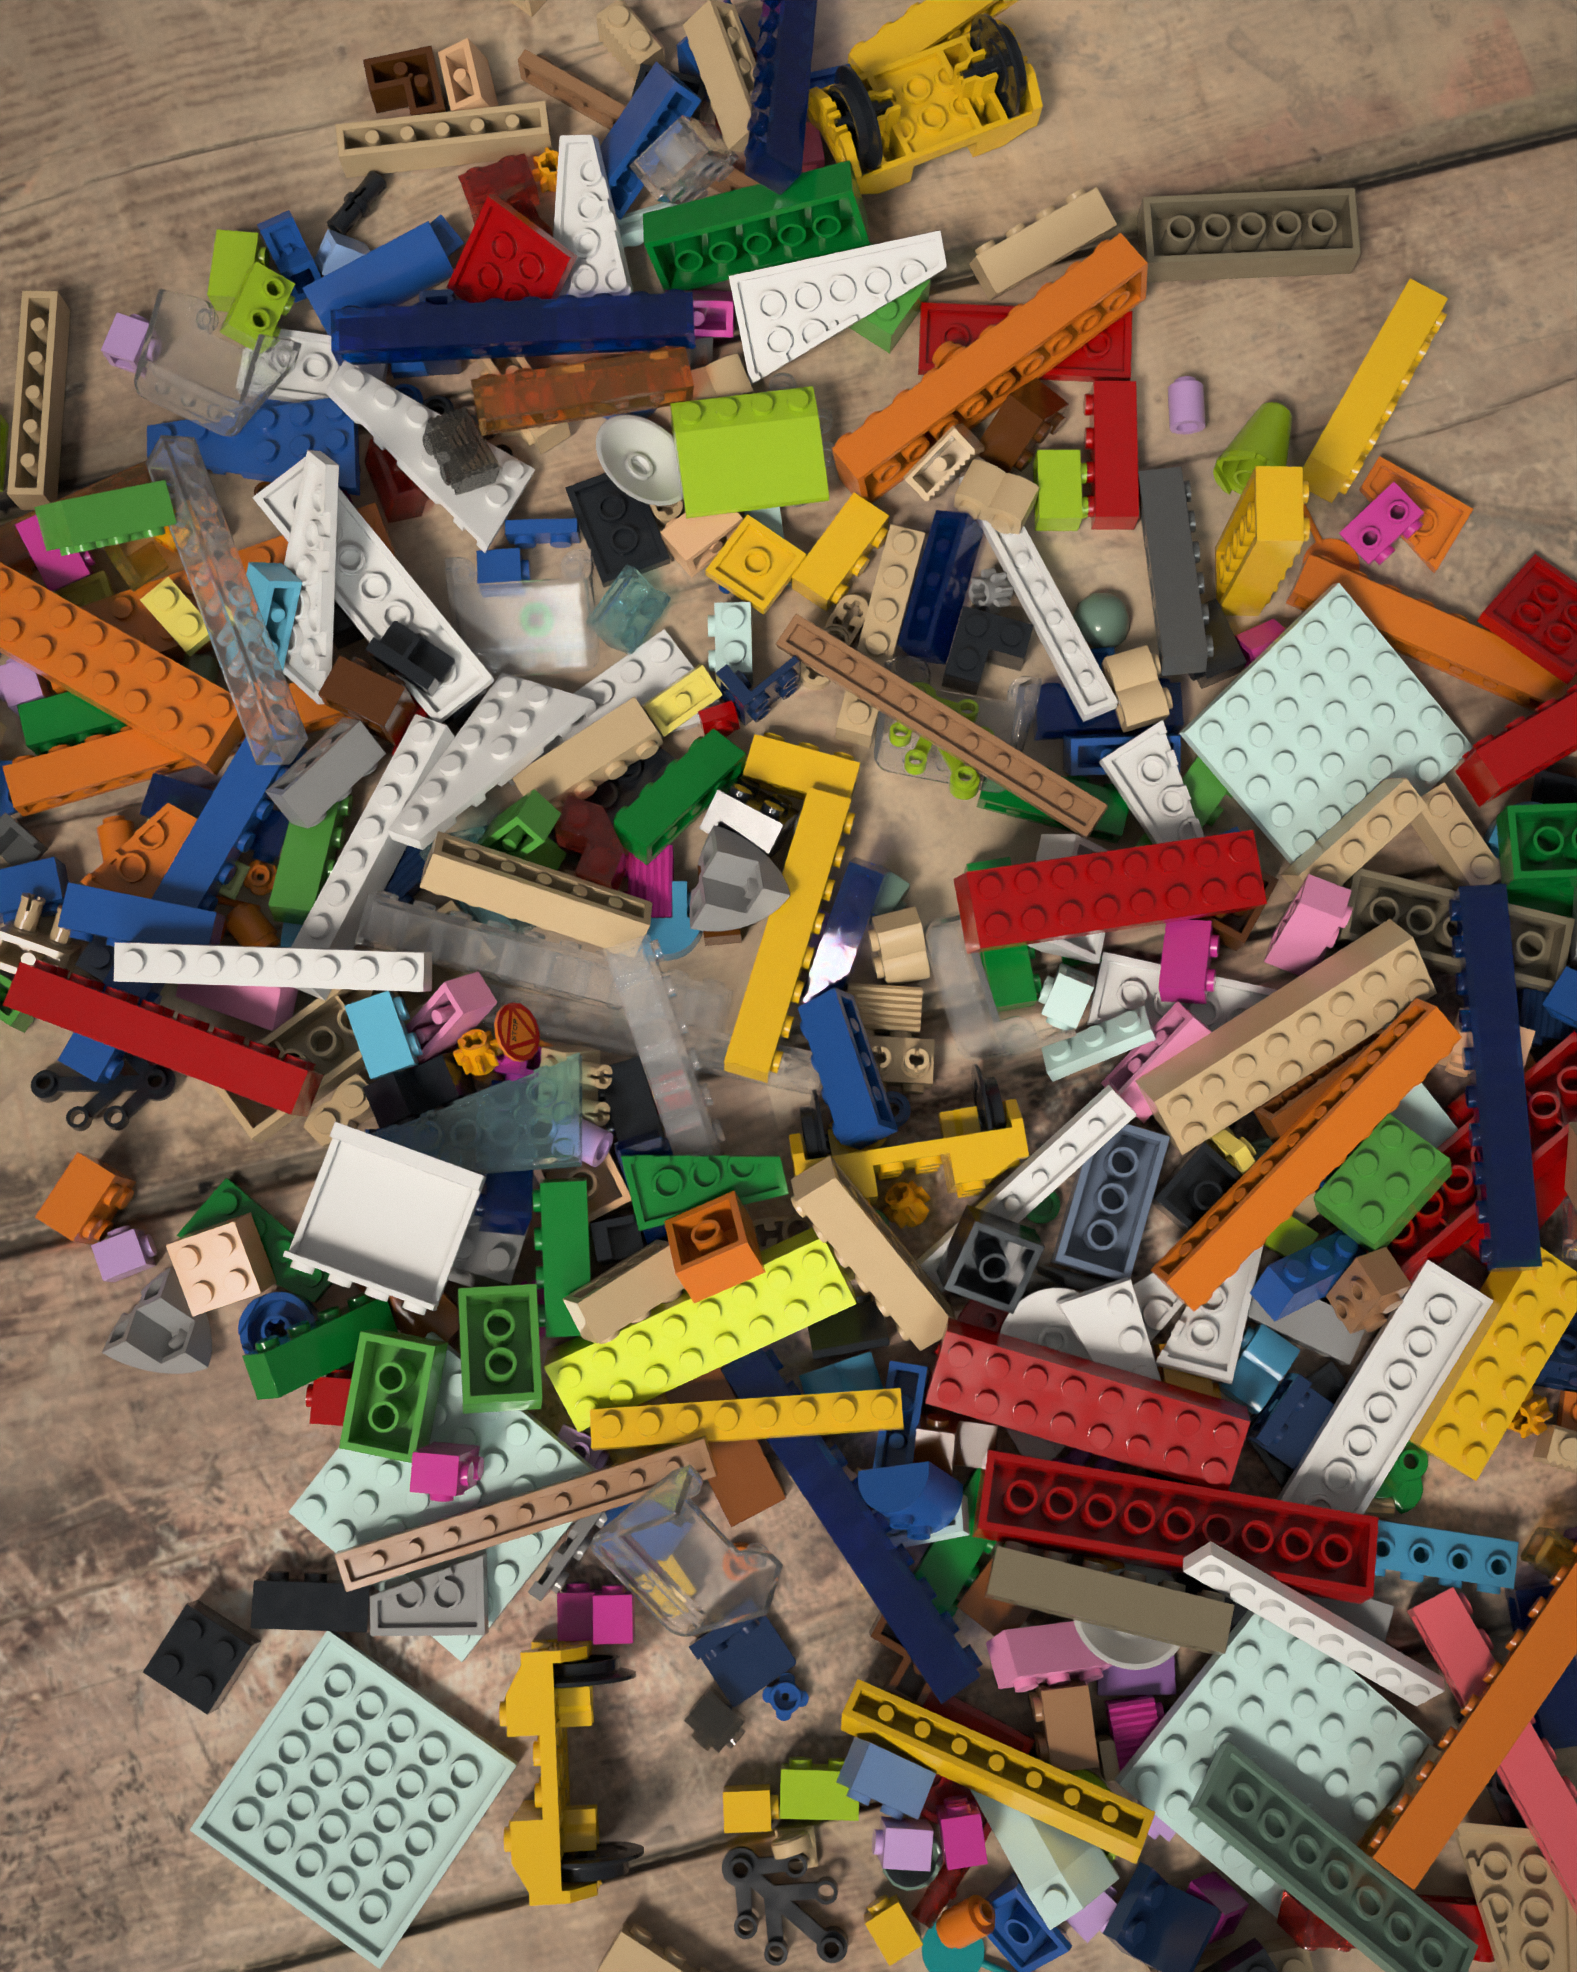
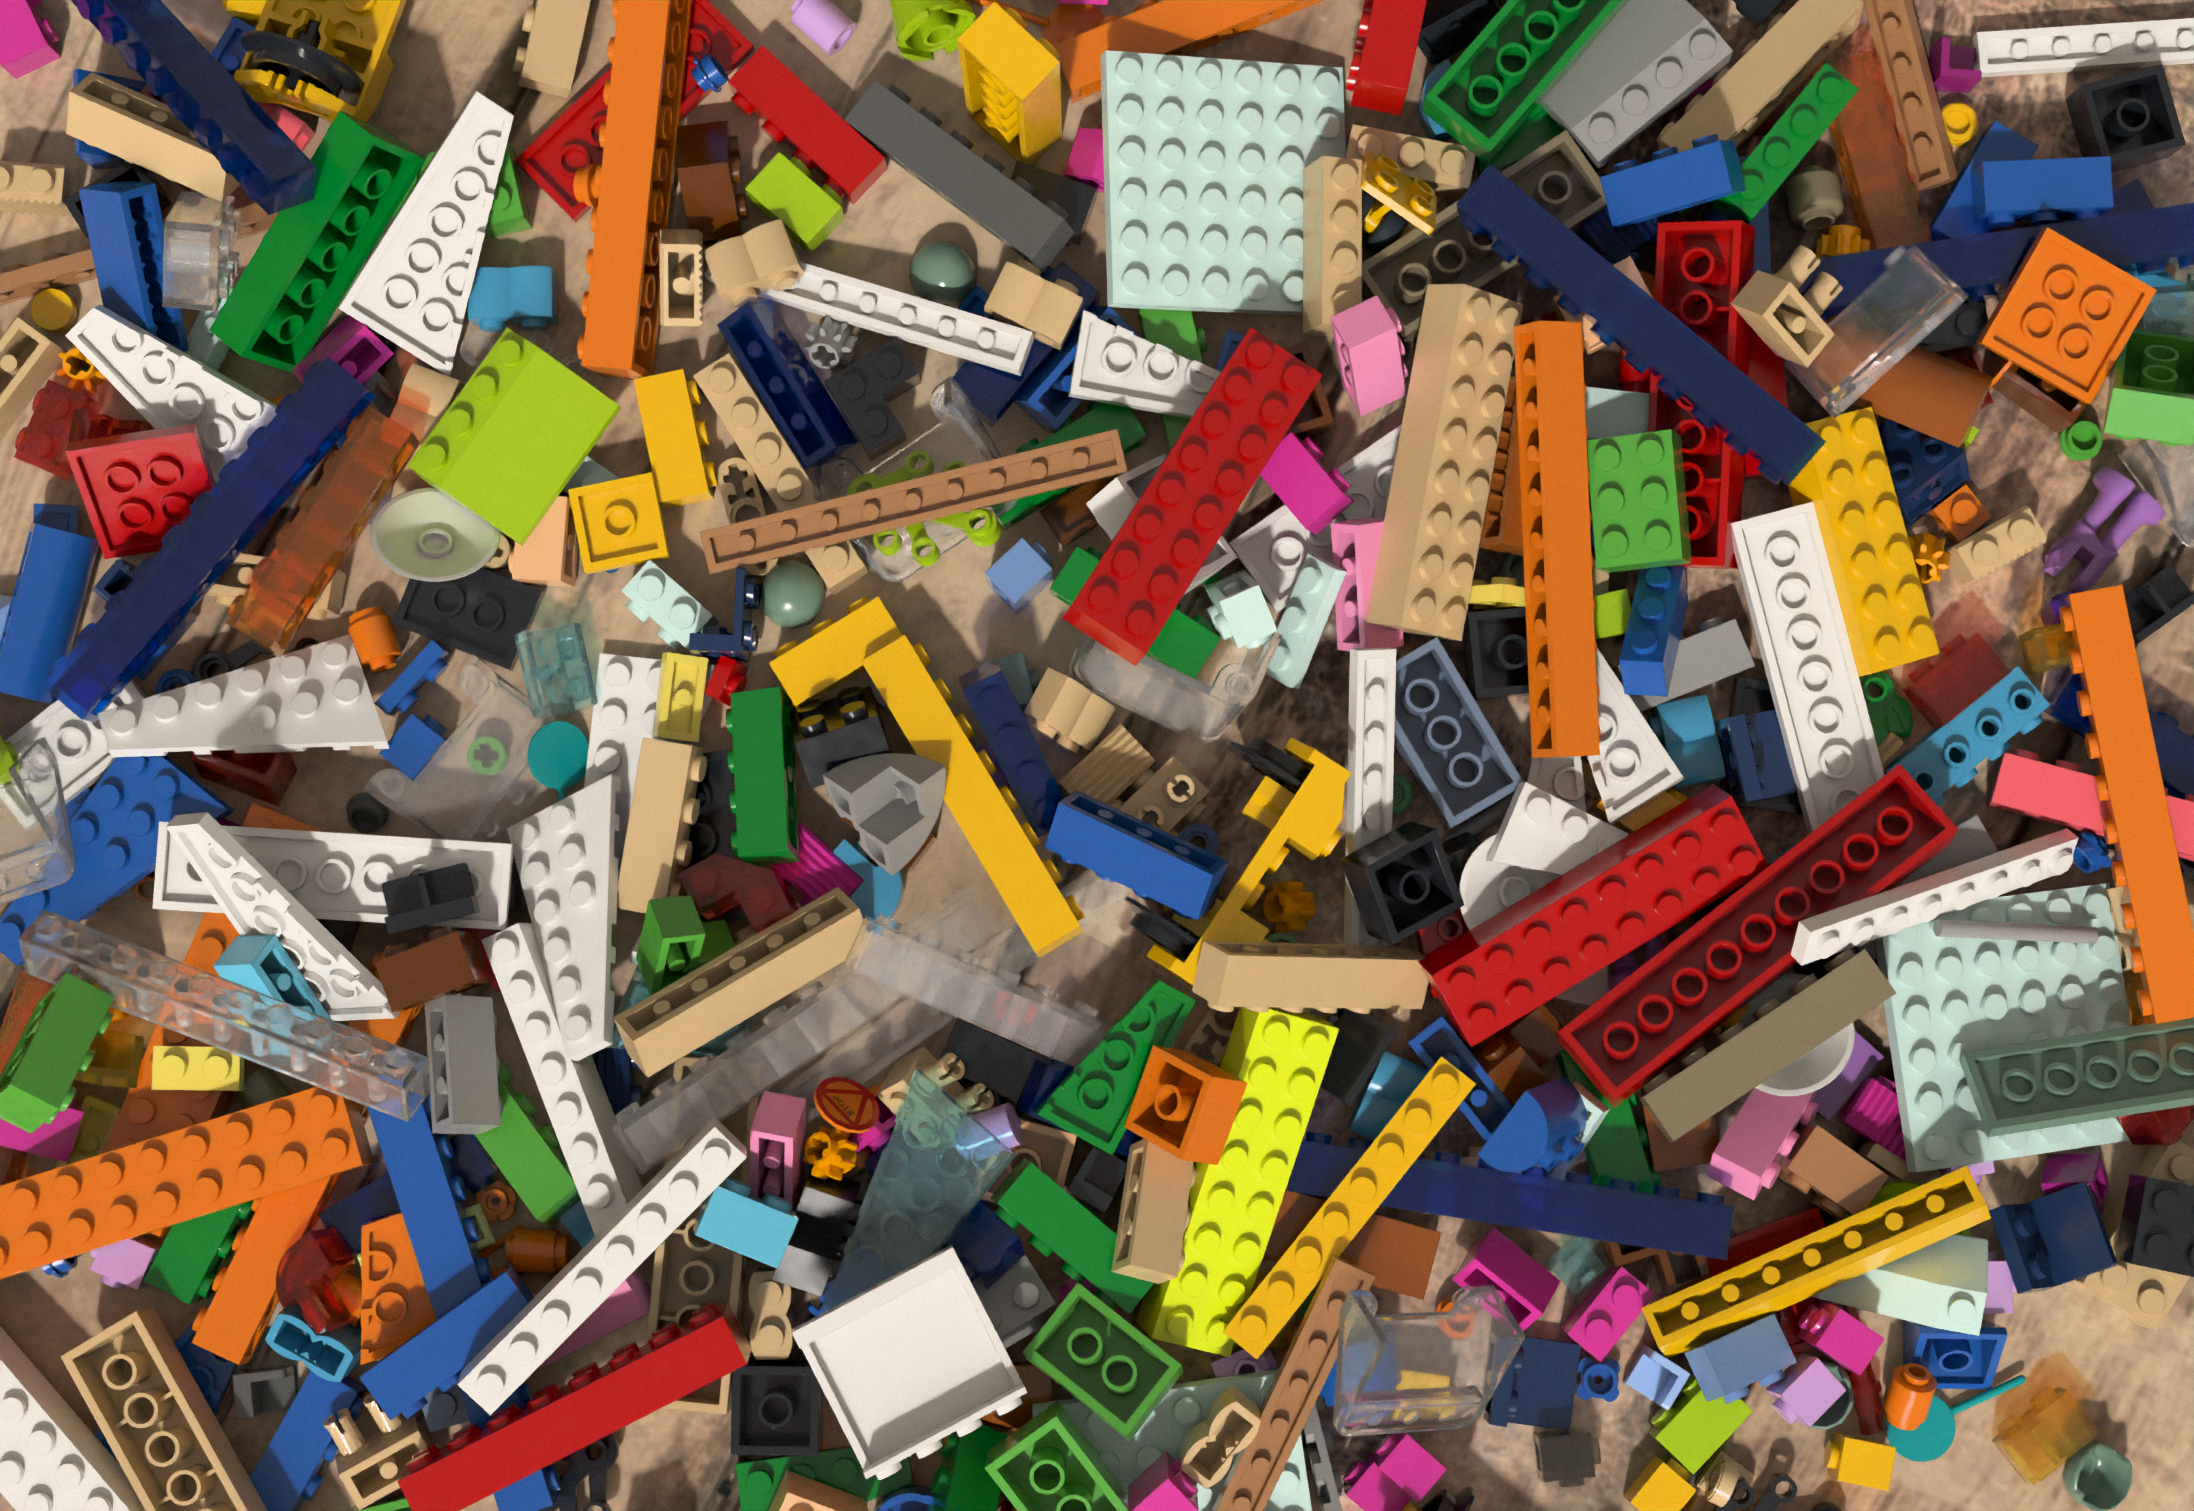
camera: 50 degrees left, 5 degrees up
clear smoke brick [422,407,501,495] -> none
medium nougat brick [1326,1247,1412,1334] -> none
none -> yellow tile [31,289,77,333]
none -> dark azure brick [265,1297,361,1382]
none -> clear red brick [276,1227,356,1334]
none -> dark grey plate [346,793,390,833]
none -> orange brick [348,607,402,673]
none -> dark azure brick [468,266,558,333]
none -> teal piece [527,721,589,802]
none -> blue plate [691,53,729,93]
none -> black brick [731,1360,824,1455]
none -> sand green hair [761,559,825,630]
none -> medium blue brick [985,538,1053,614]
none -> reddish brown tile [1040,475,1118,548]
none -> tan brick [1180,1386,1261,1489]
none -> yellow plate [1360,151,1437,254]
none -> dark pink brick [1452,1227,1561,1334]
none -> clear light blue tile [1545,1235,1608,1297]
none -> dark pink brick [1559,1264,1655,1362]
none -> light blue panel [1622,1345,1690,1411]
none -> clear red brick [1902,633,2011,729]
none -> light grey bar [1933,919,2099,944]
none -> blue plate [2073,831,2111,873]

